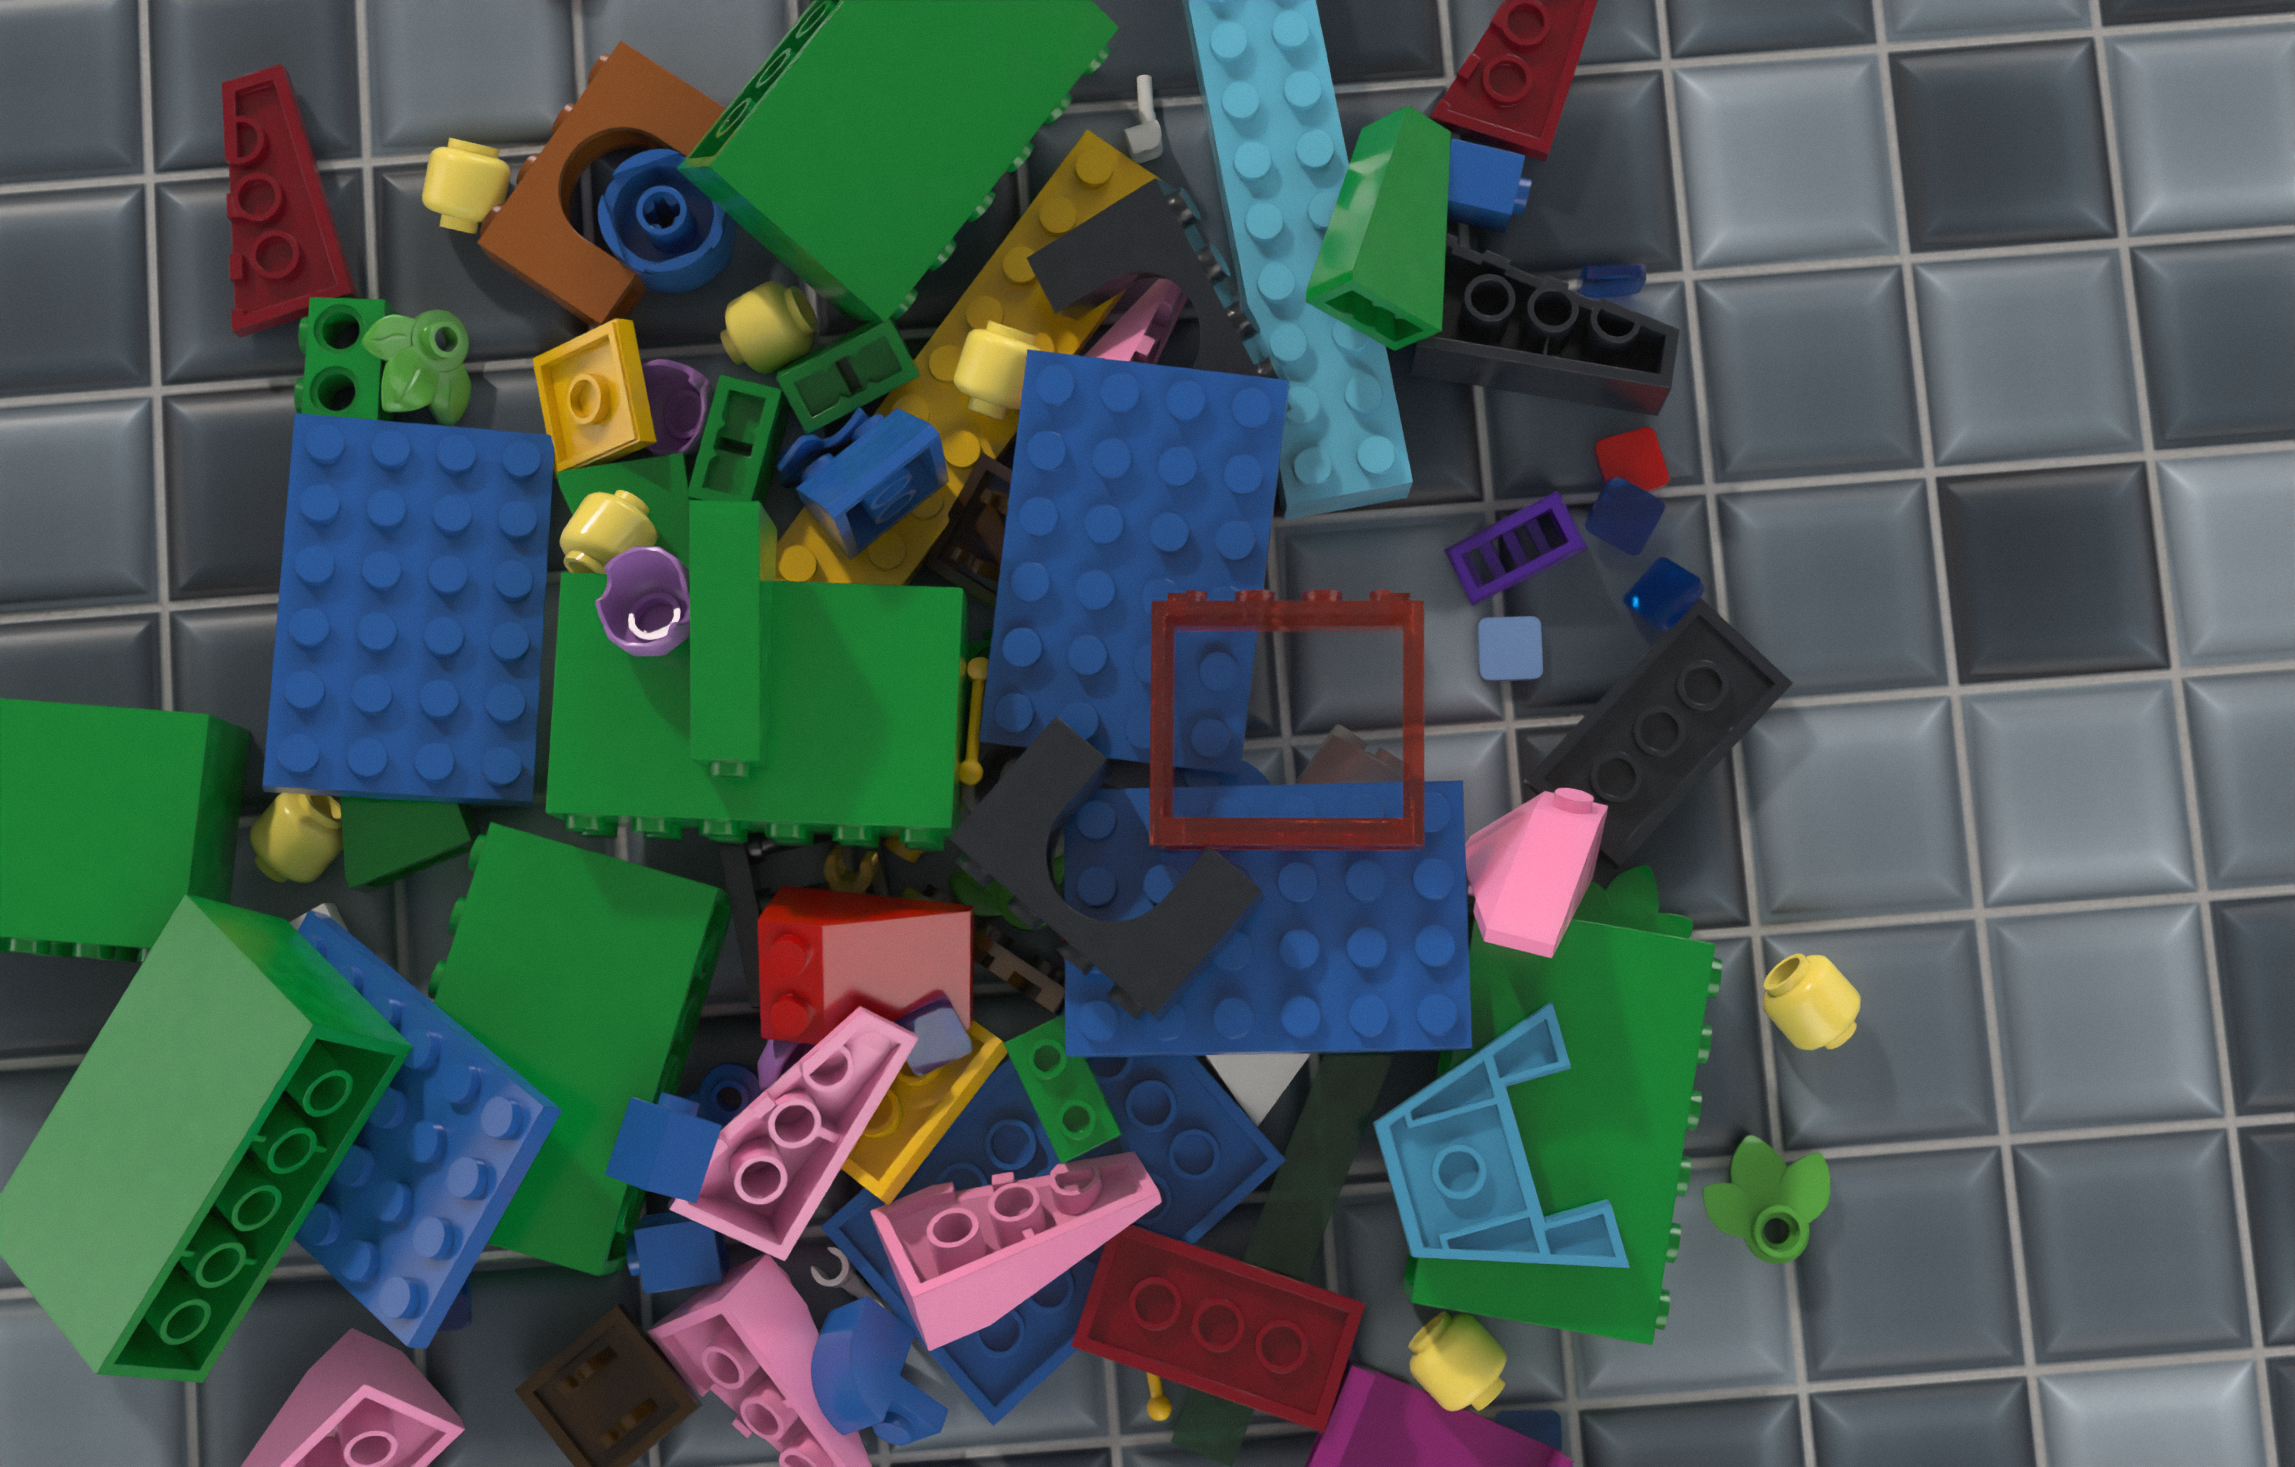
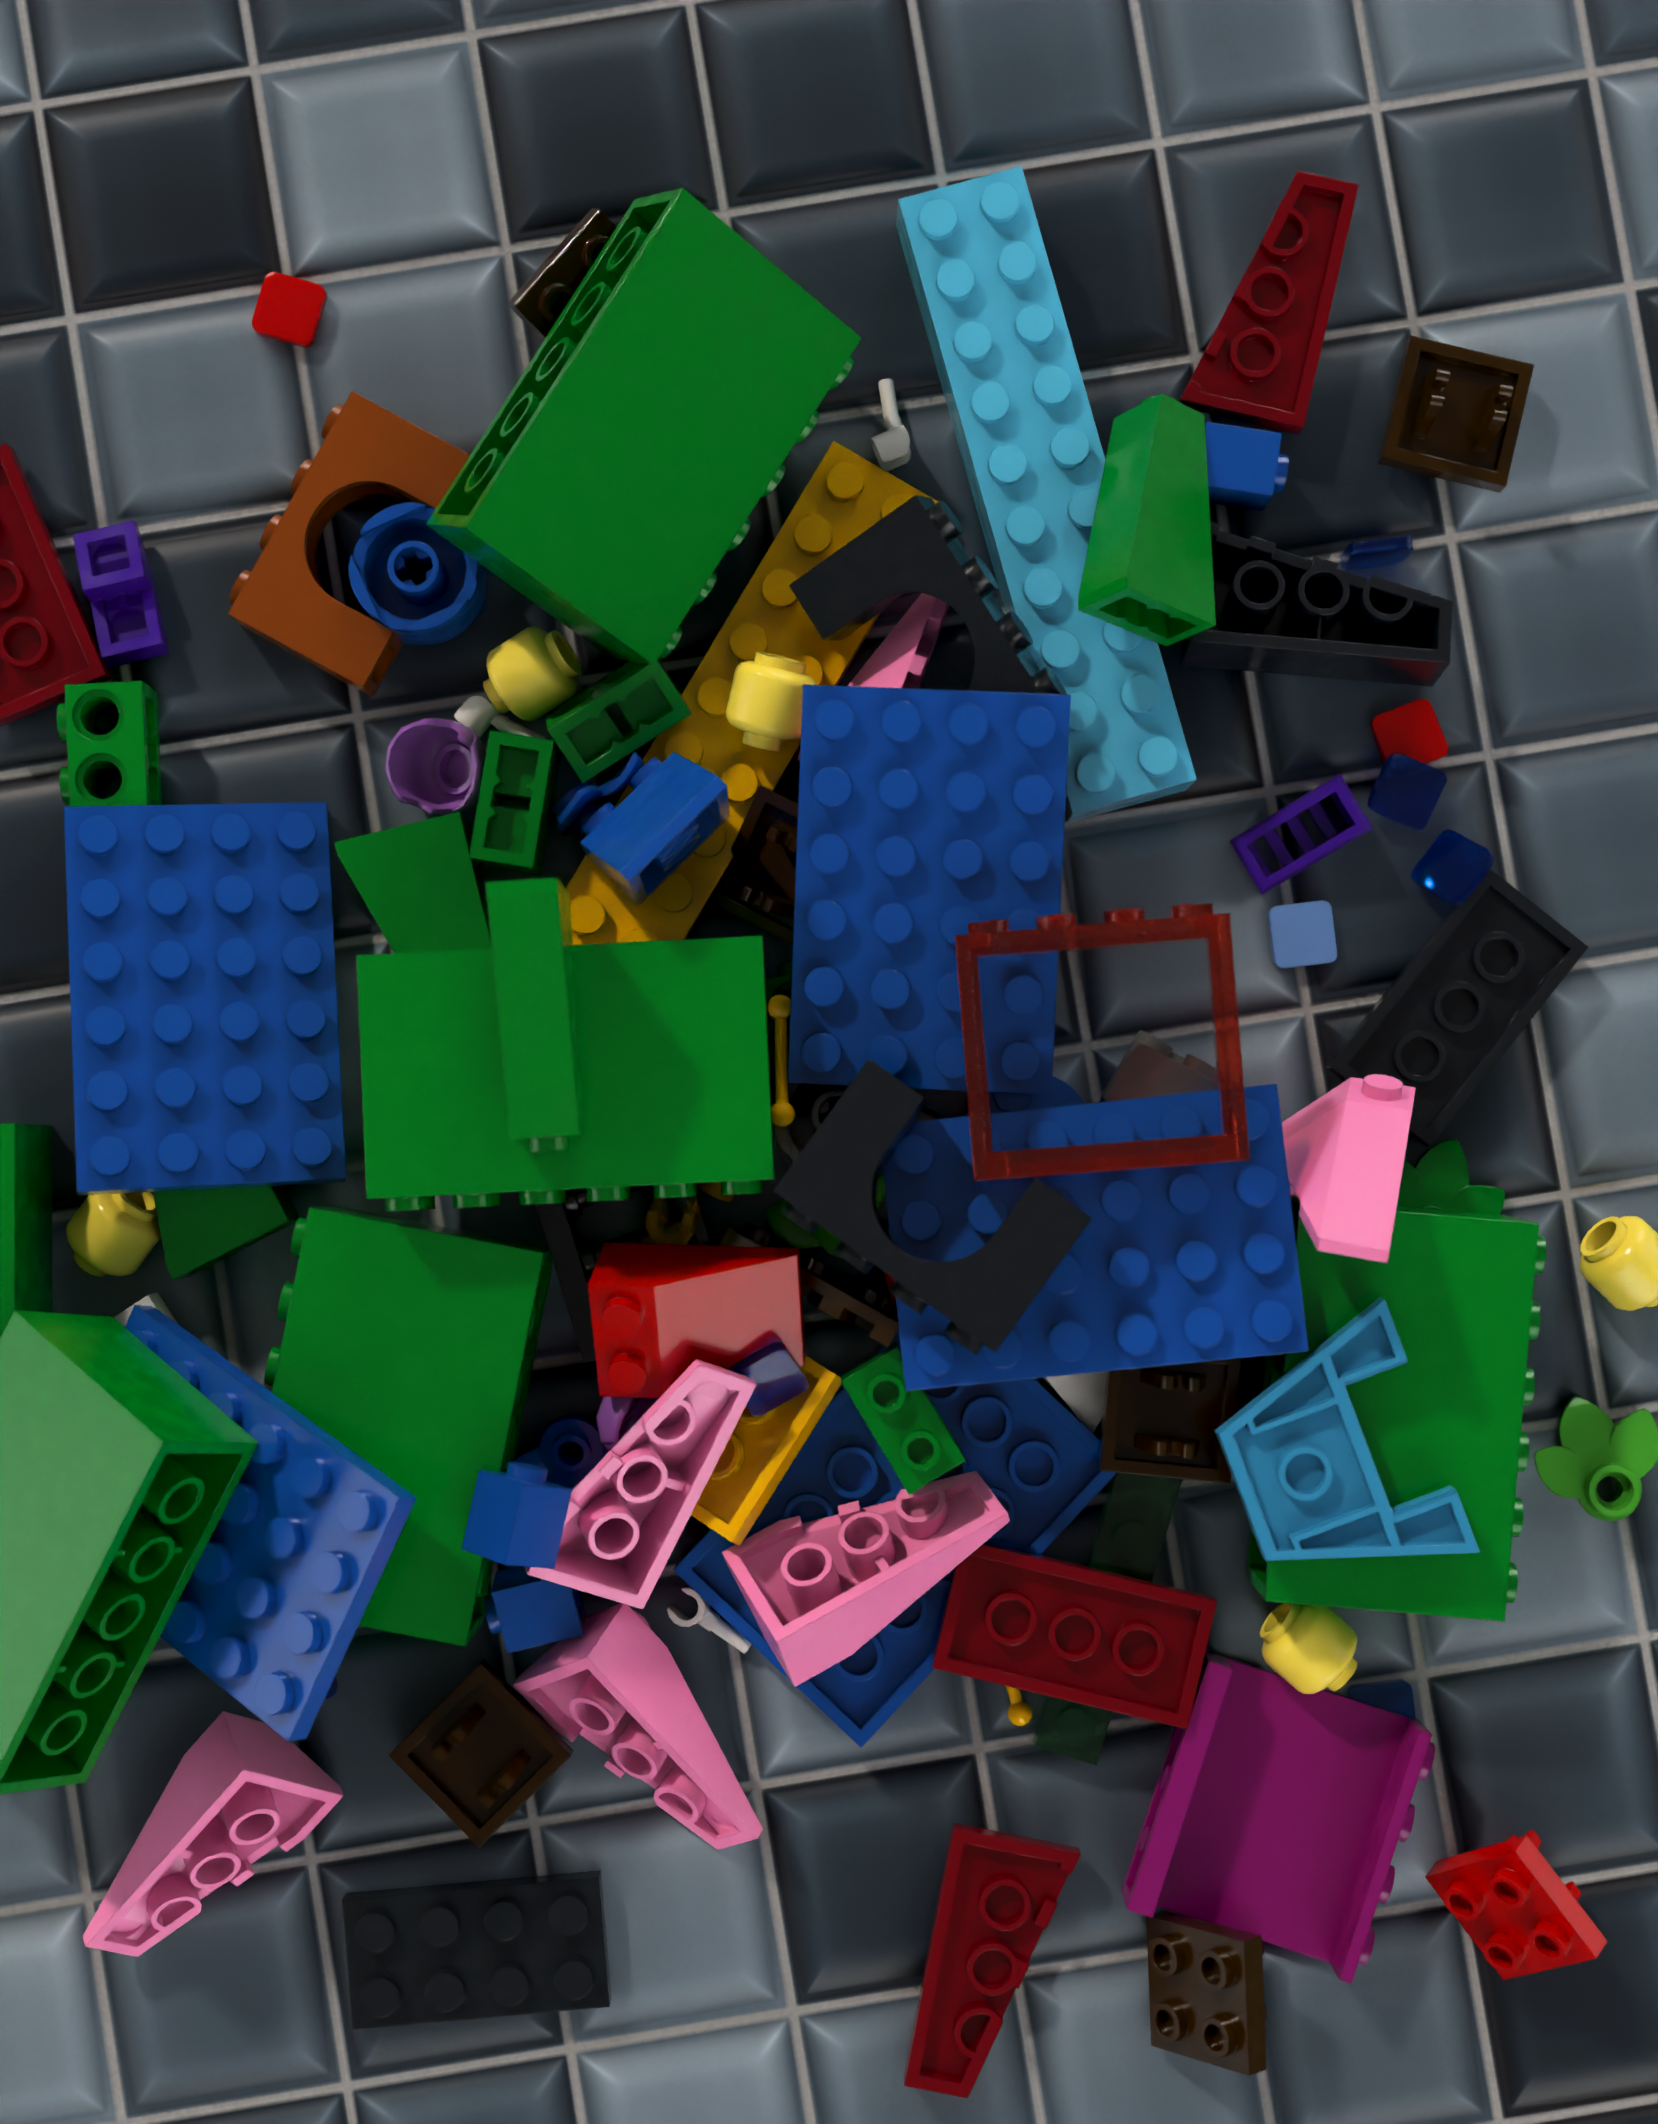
camera: 10 degrees left, 5 degrees up
bright green plate [361,309,472,426] -> none
light yellow head [422,138,511,234] -> none
yellow tile [533,318,657,479] -> none
light yellow head [559,490,658,574] -> none
medium lavender hair [595,546,690,656] -> none
blue brick [811,1296,949,1446] -> none
none -> dark purple slope [73,520,170,668]
none -> white hand [454,696,545,739]
none -> dark brown plate [1098,1358,1242,1483]
none -> dark brown plate [1377,335,1534,493]

